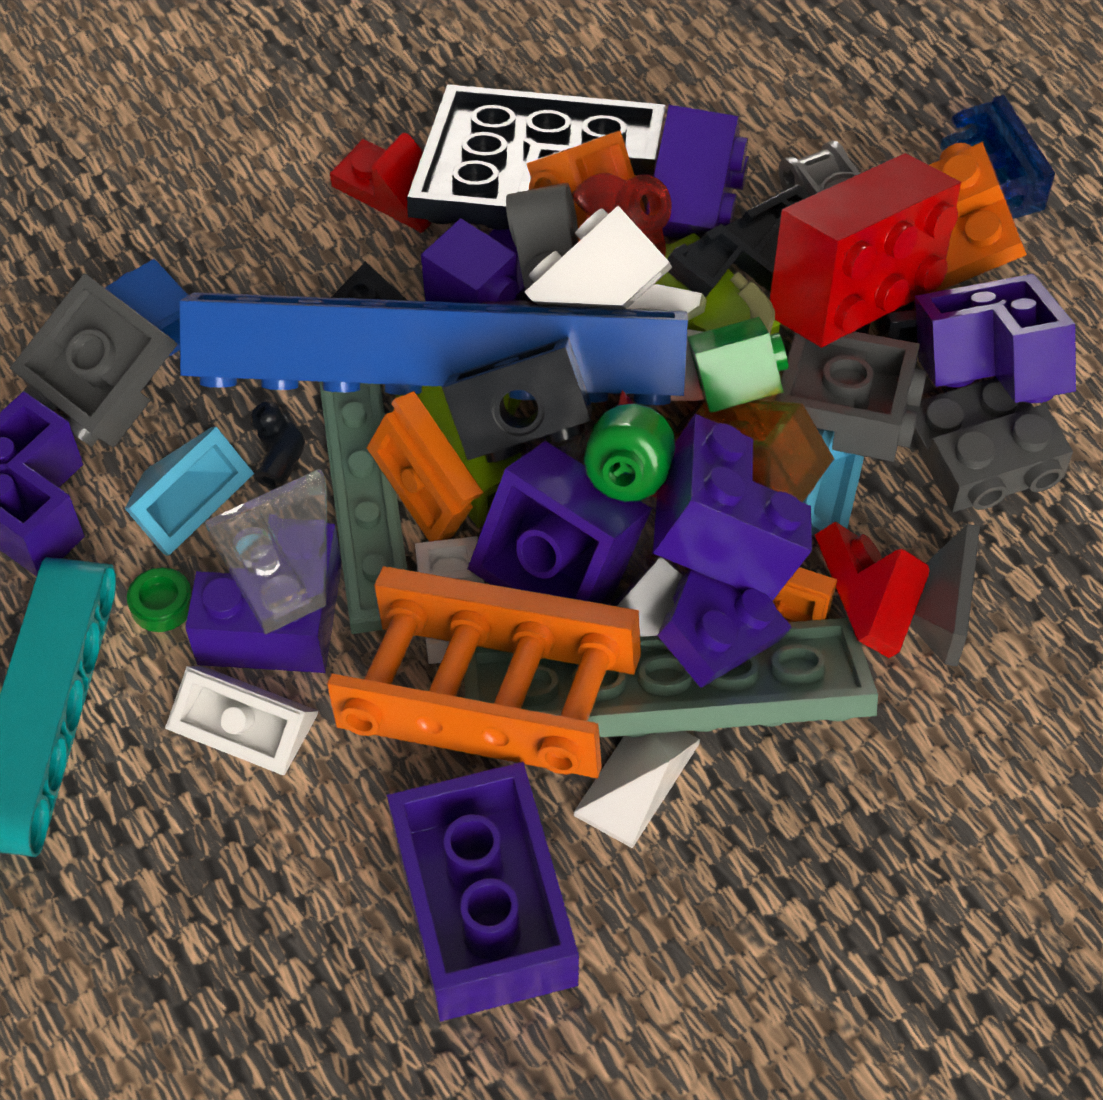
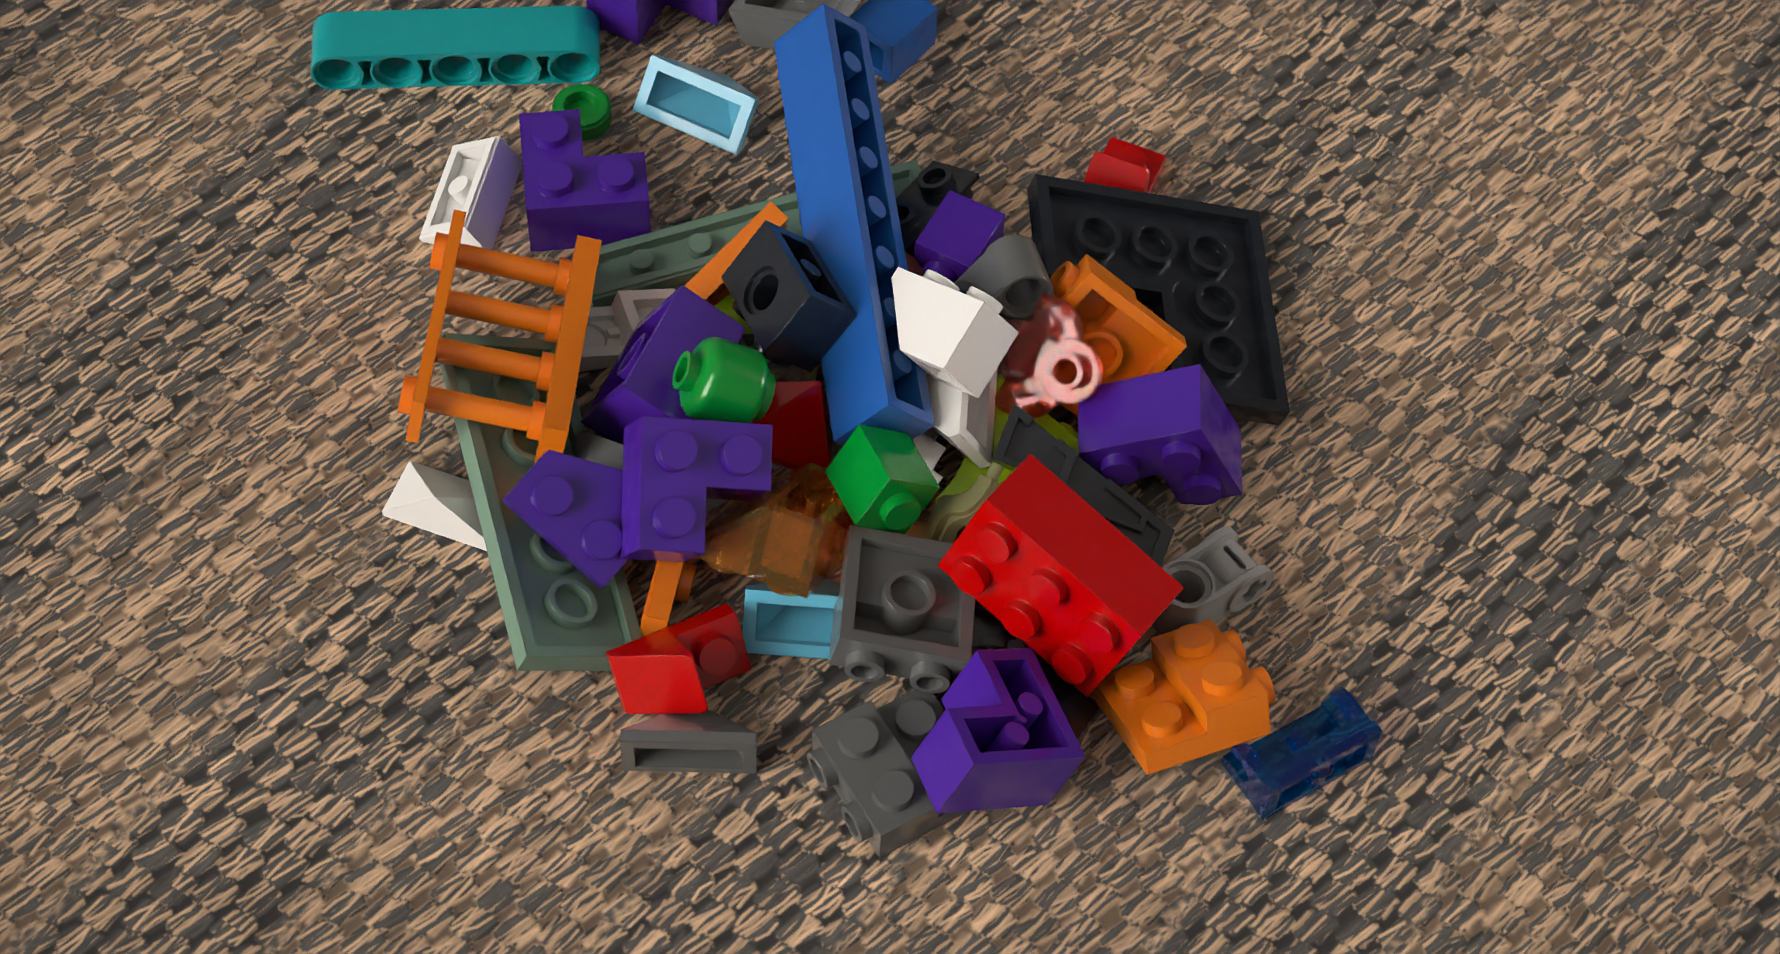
camera: 75 degrees right, 0 degrees up
clear wing [205,469,327,635] -> none
black arm [250,401,305,491] -> none
dark purple brick [387,762,579,1022] -> none

